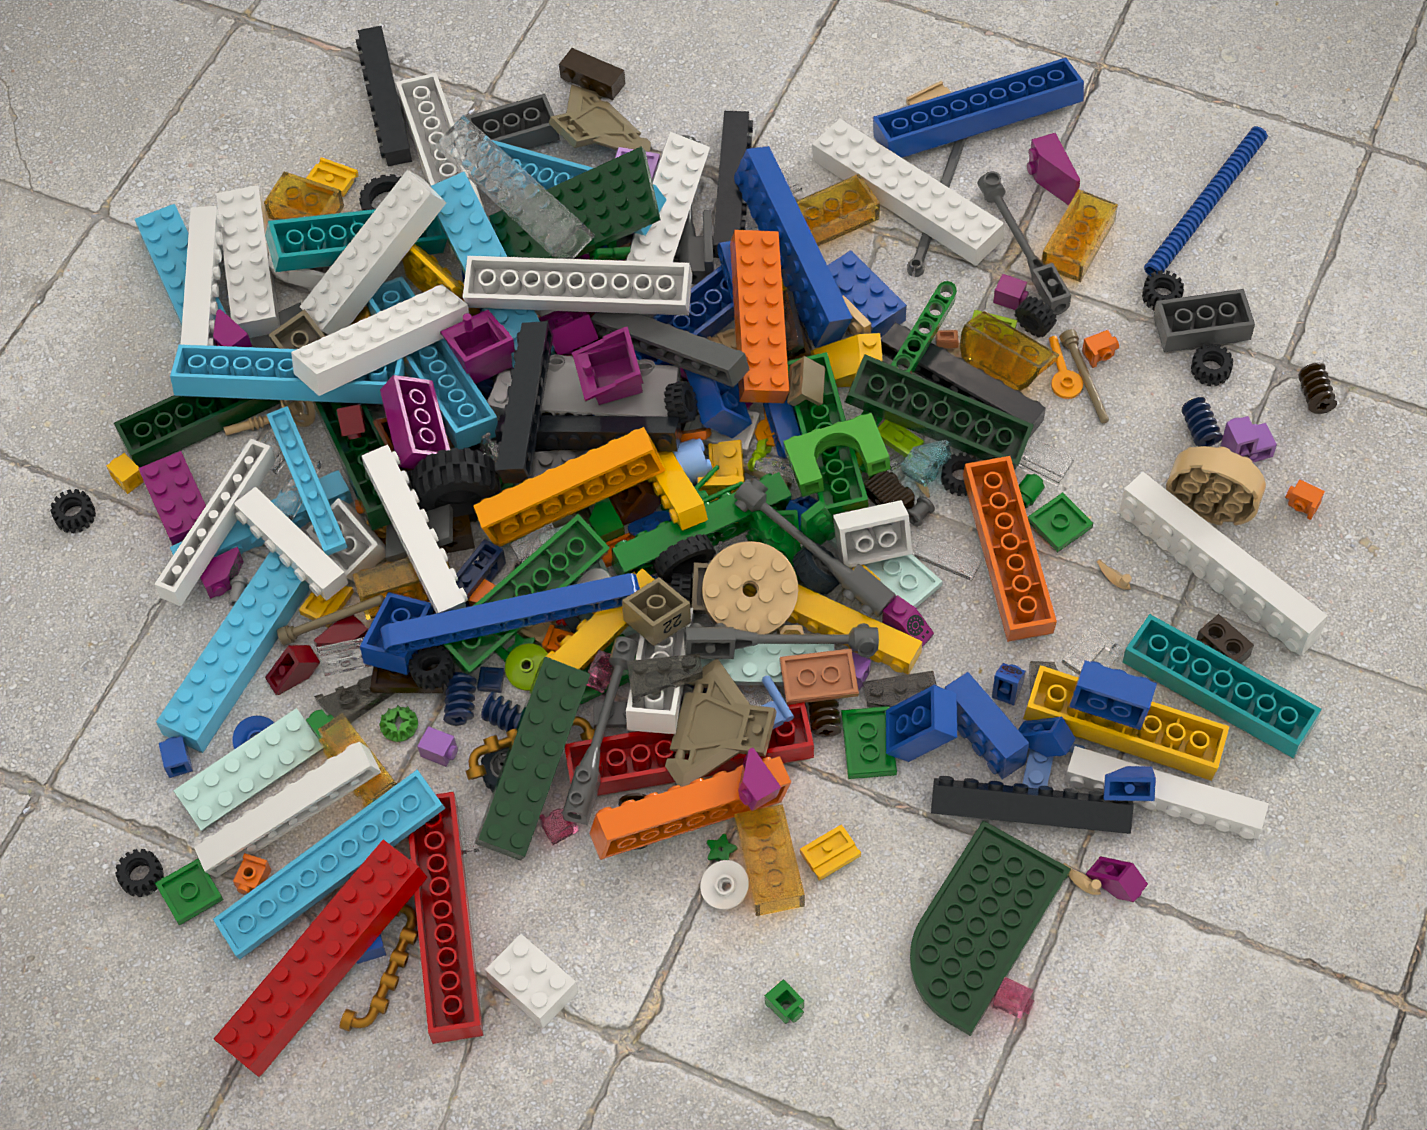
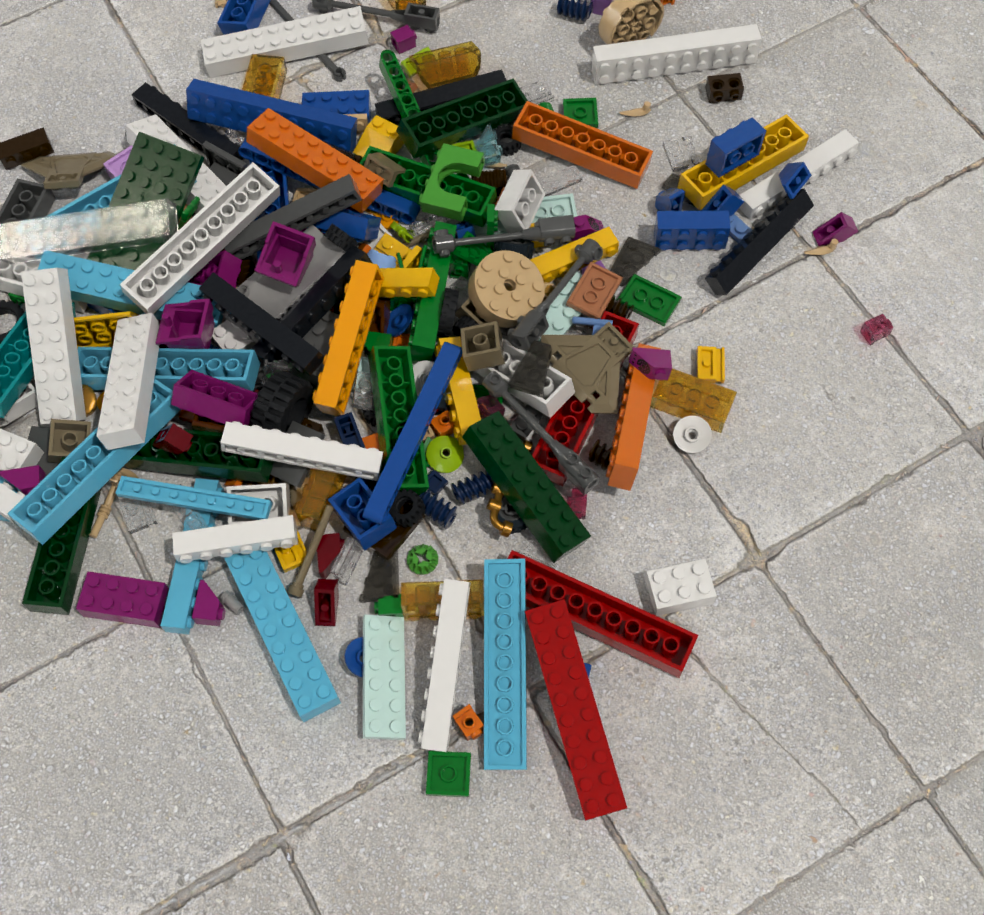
camera: 55 degrees left, 5 degrees up
black tyre [50,489,96,533] -> none
yellow brick [106,453,144,494] -> none
black tyre [115,849,164,897] -> none
white brick [155,439,276,606] -> none
blue brick [159,736,193,778] -> none
pearl gold bar [339,904,418,1032] -> none
medium lavender brick [417,726,458,767] -> none
green plate [706,834,738,861] -> none
green brick [764,979,804,1024] -> none
blue brick [886,685,957,762] -> none
dark green plate [910,820,1071,1036] -> none
black tyre [1014,296,1057,338] -> none
light orange piece [1049,336,1083,399] -> none
dark tan piece [1059,329,1109,424] -> none
orange brick [1082,330,1119,368] -> none
teal brick [1122,614,1322,759] -> none

